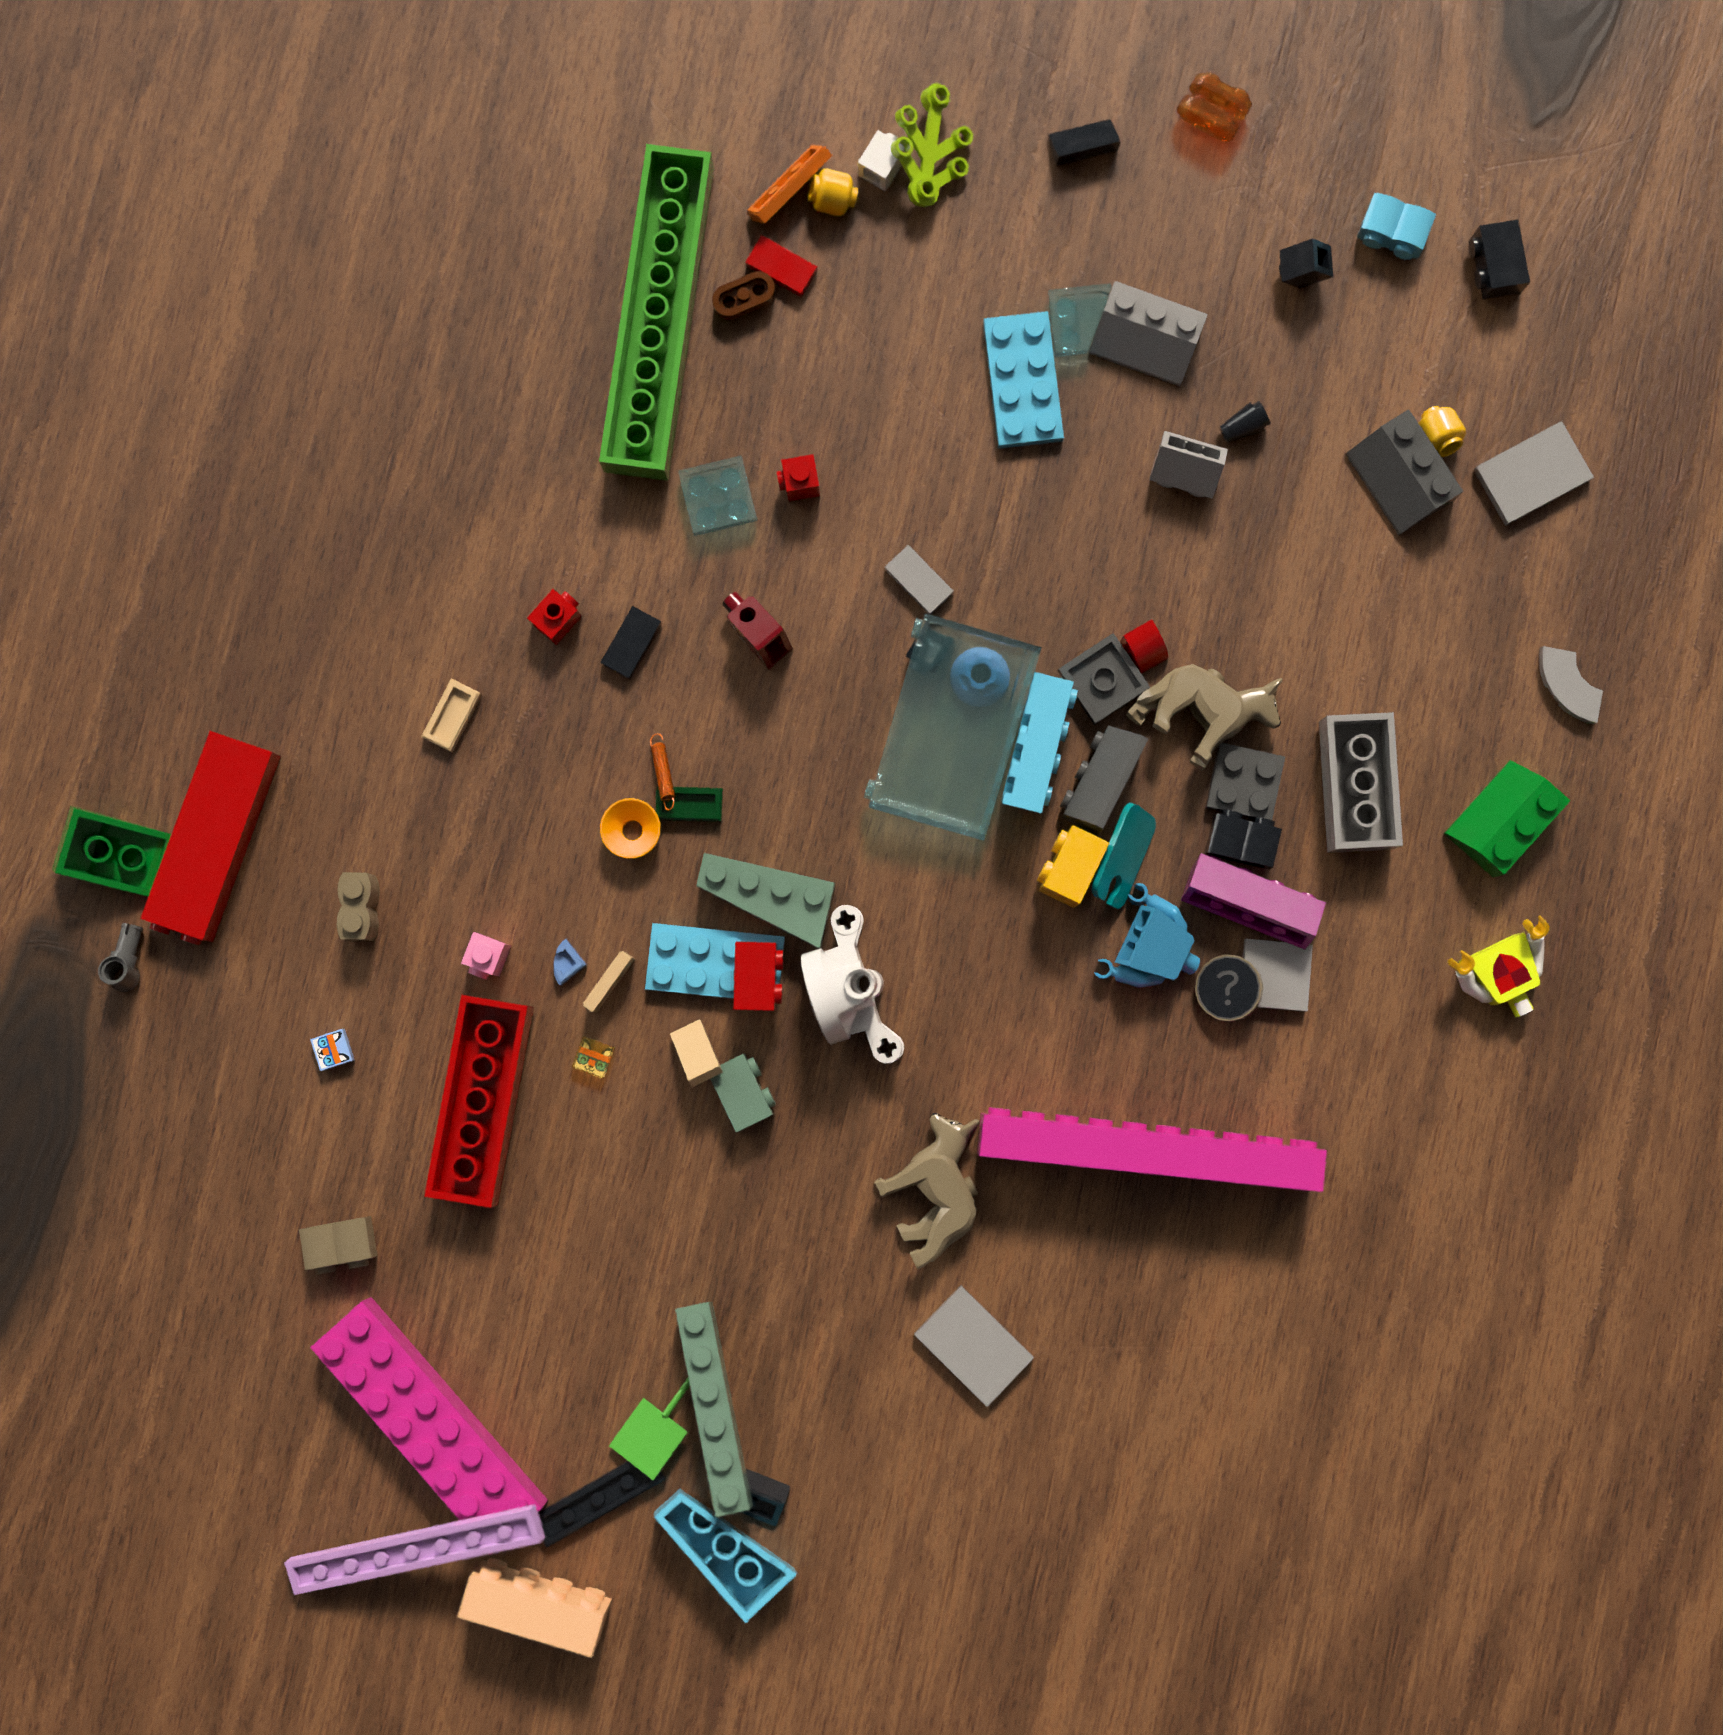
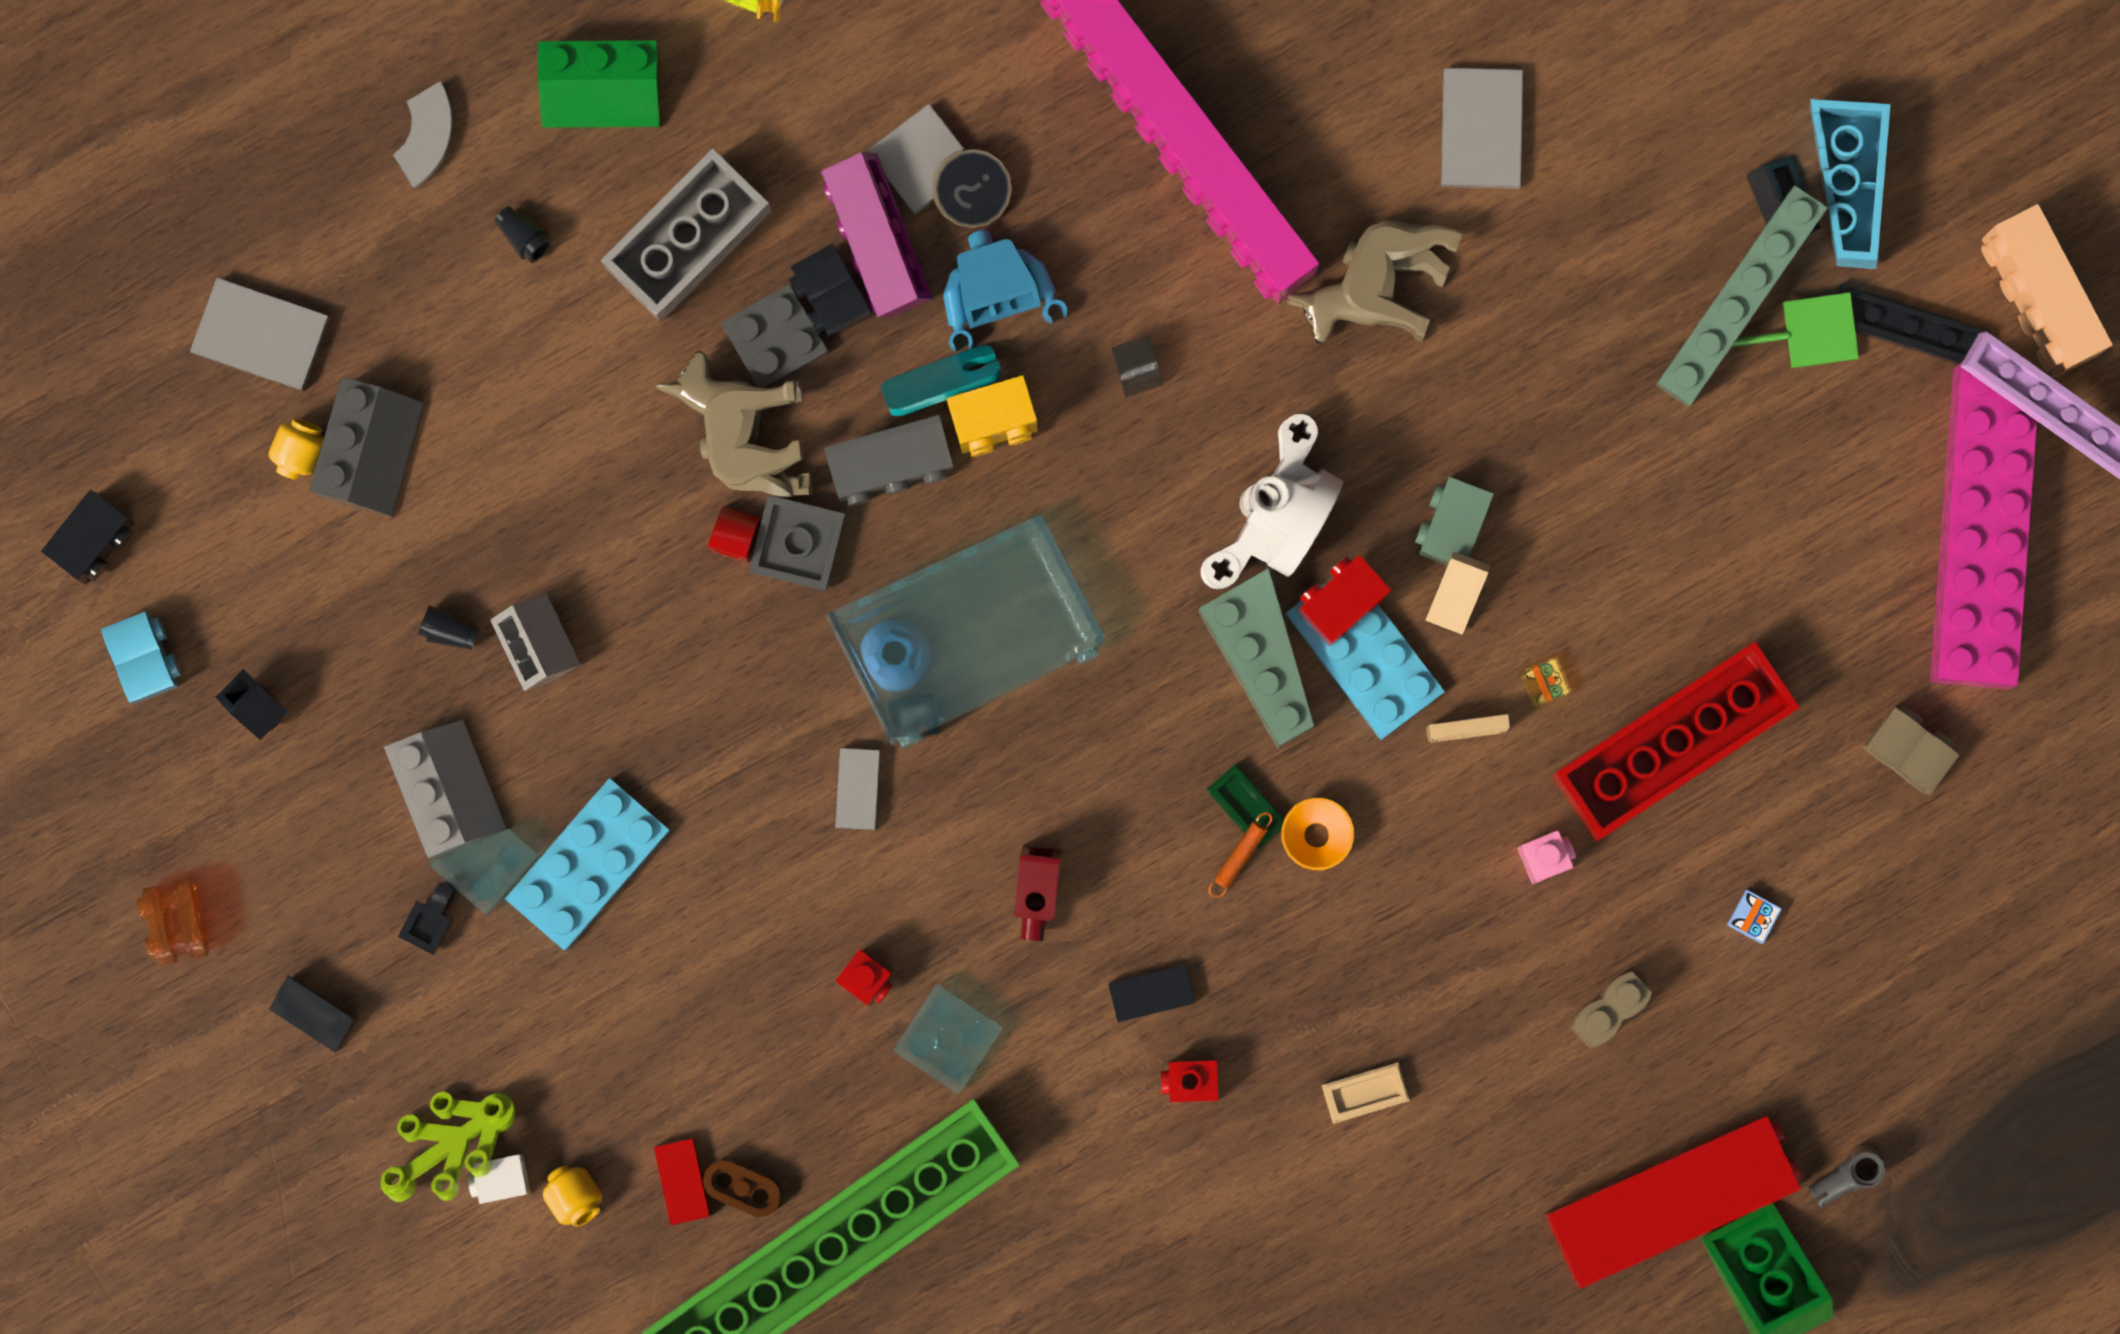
camera: 135 degrees left, 0 degrees up
medium blue tile [553,939,587,986] -> none
orange tile [746,145,833,224] -> none
medium azure wedge [1001,672,1078,813] -> none
none -> black plate [398,882,457,955]
none -> black cone [494,206,553,263]
none -> clear smoke brick [1111,336,1163,398]

